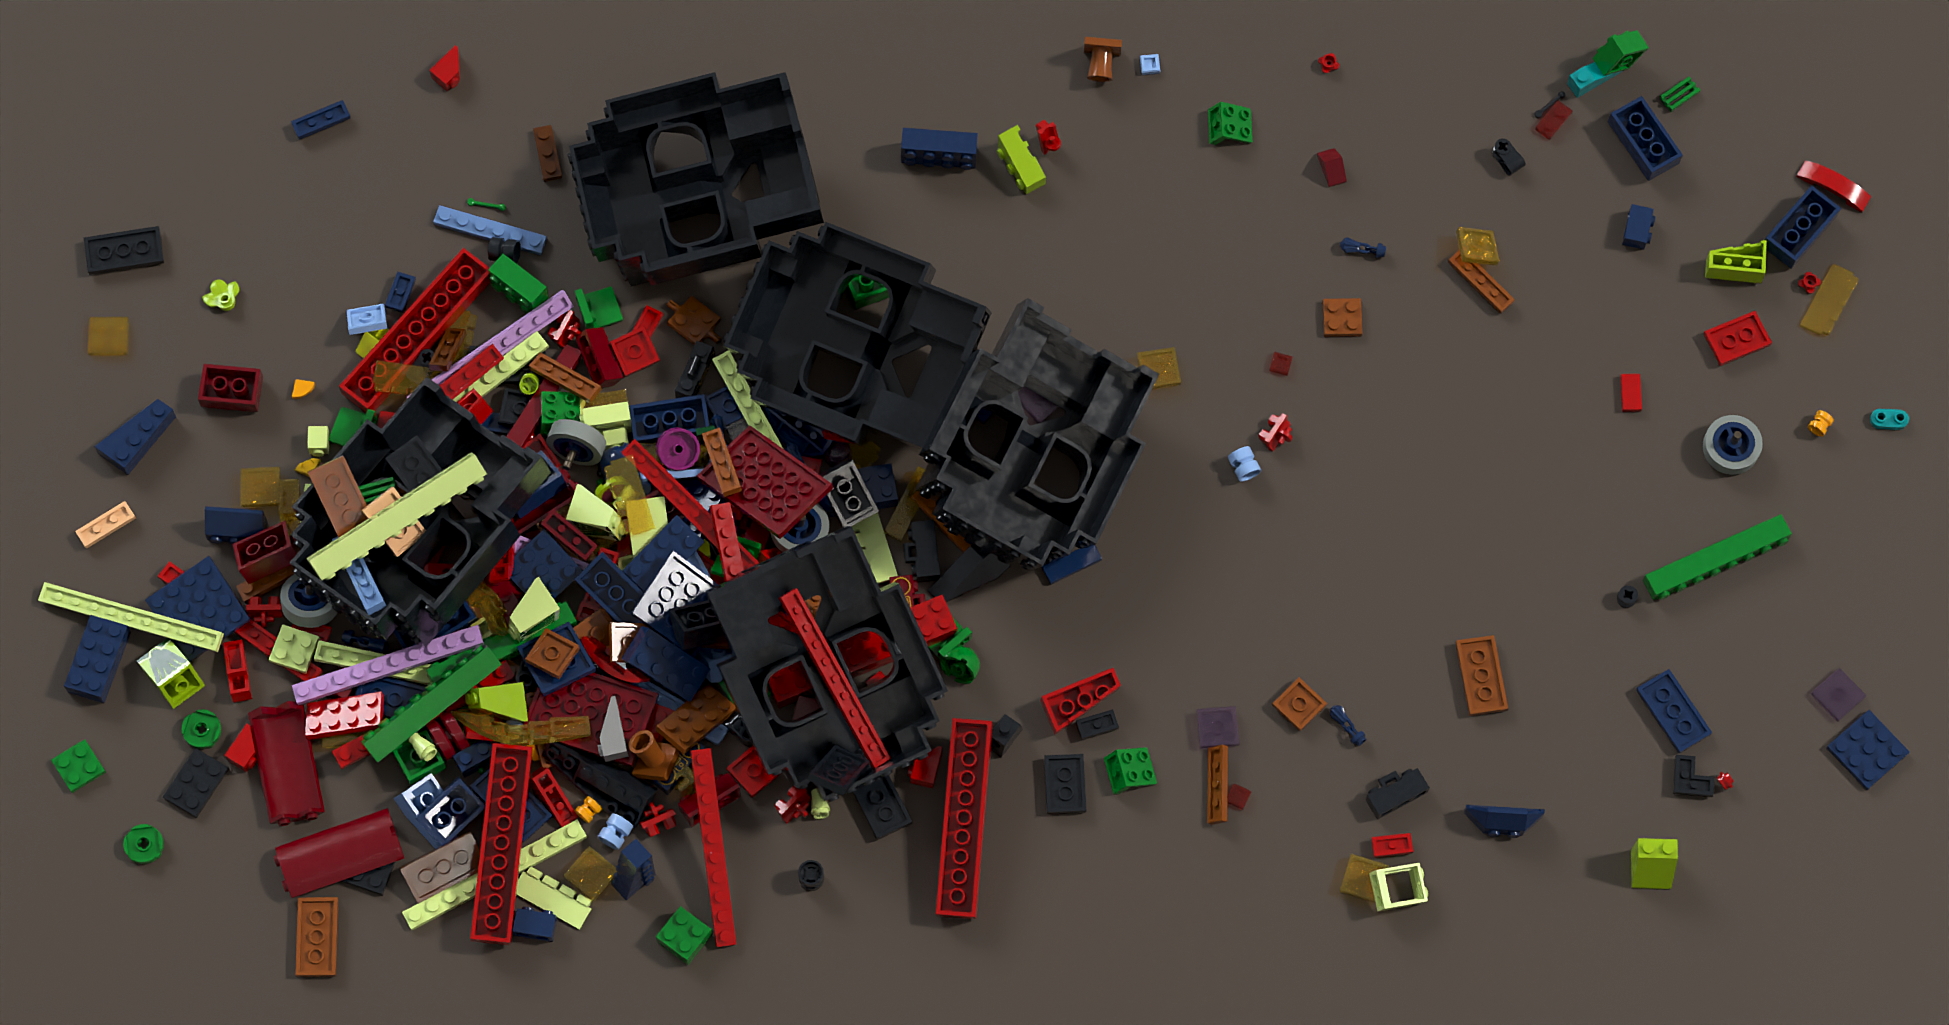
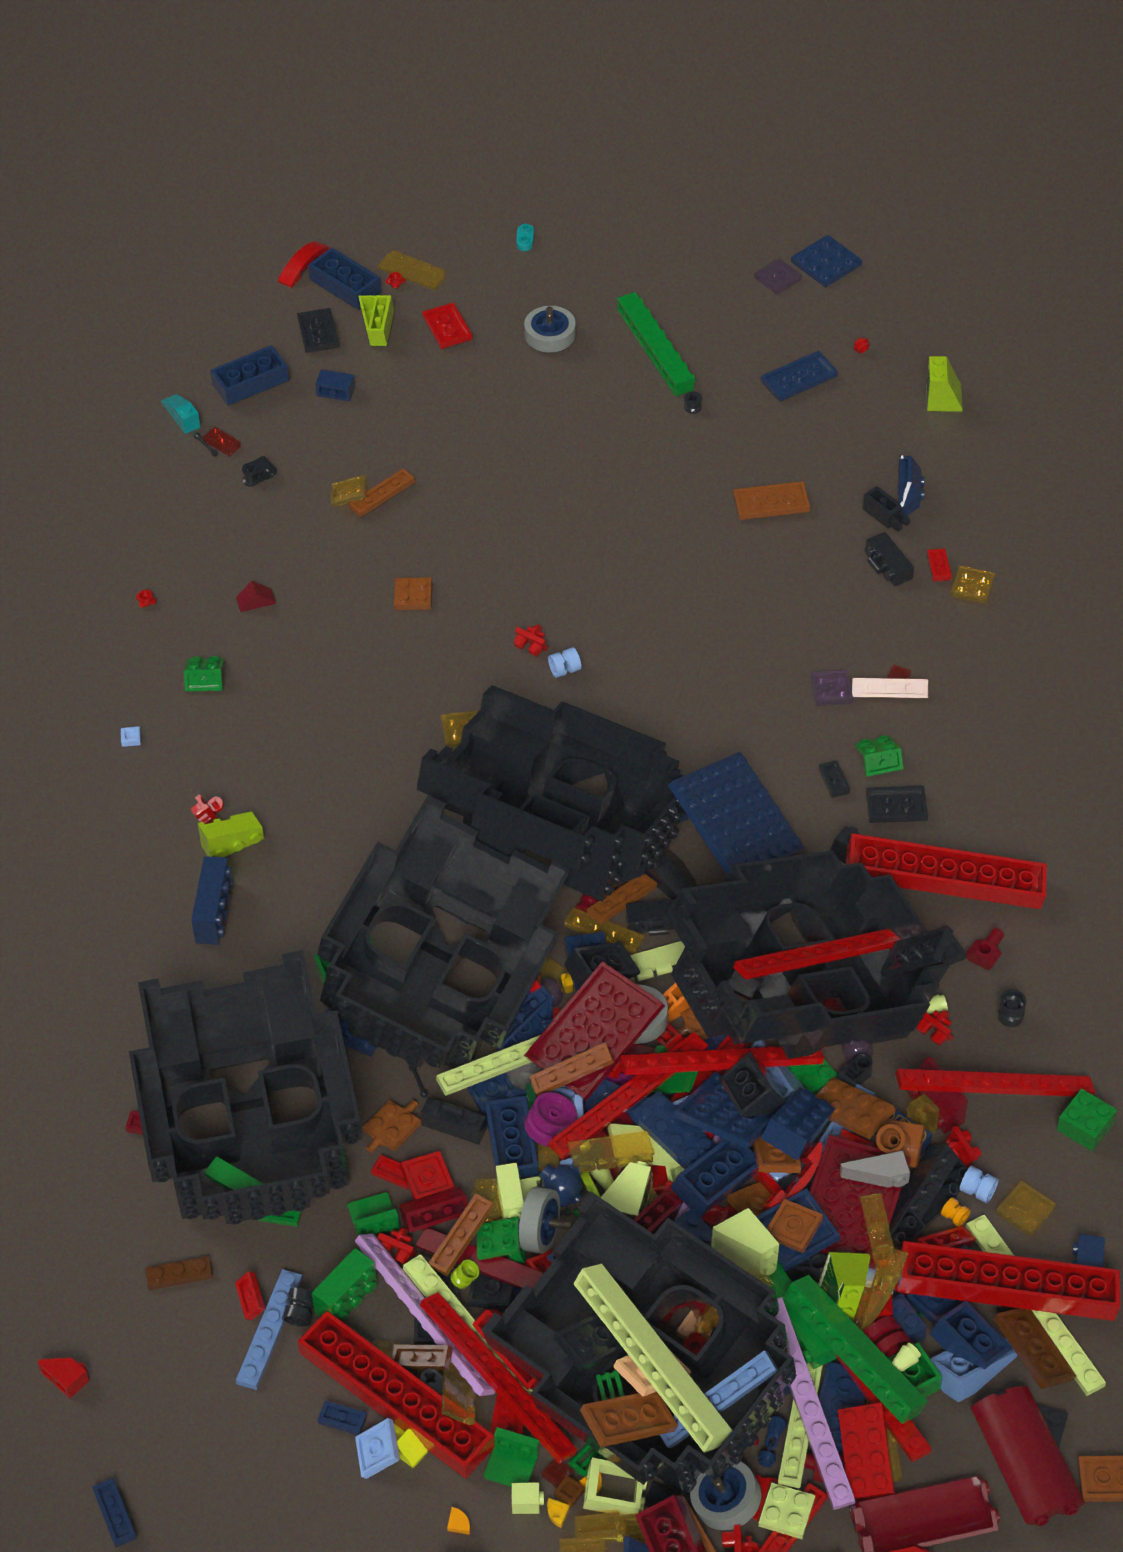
camera: 85 degrees left, 20 degrees down
green hinge [467,198,506,211] -> none
yellowish green windscreen [516,866,592,930] -> none
dark blue wedge [611,839,656,901] -> none
red plate [726,746,781,798] -> none
red wedge [1040,668,1121,735] -> none
dark orange plant [1084,37,1122,82] -> none
clear red tile [1269,352,1293,376] -> none
dark orange plate [1272,677,1327,731] -> none
dark blue piece [1330,705,1367,746] -> none
dark blue piece [1340,237,1386,258] -> none
yellowish green window [1369,863,1428,912] -> none
green brick [1593,30,1649,76] -> none
red tile [1620,374,1642,412] -> none
green tile [1659,76,1701,112] -> none
black plate [1673,754,1714,798] -> none
light orange wheel [1807,410,1834,437] -> none
none -> green tile [204,1157,263,1191]
none -> red plate [235,1271,265,1320]
none -> black plate [297,308,339,353]
none -> dark blue plate [668,752,804,875]
none -> black hinge [863,486,911,531]
none -> dark red piece [966,928,1004,970]

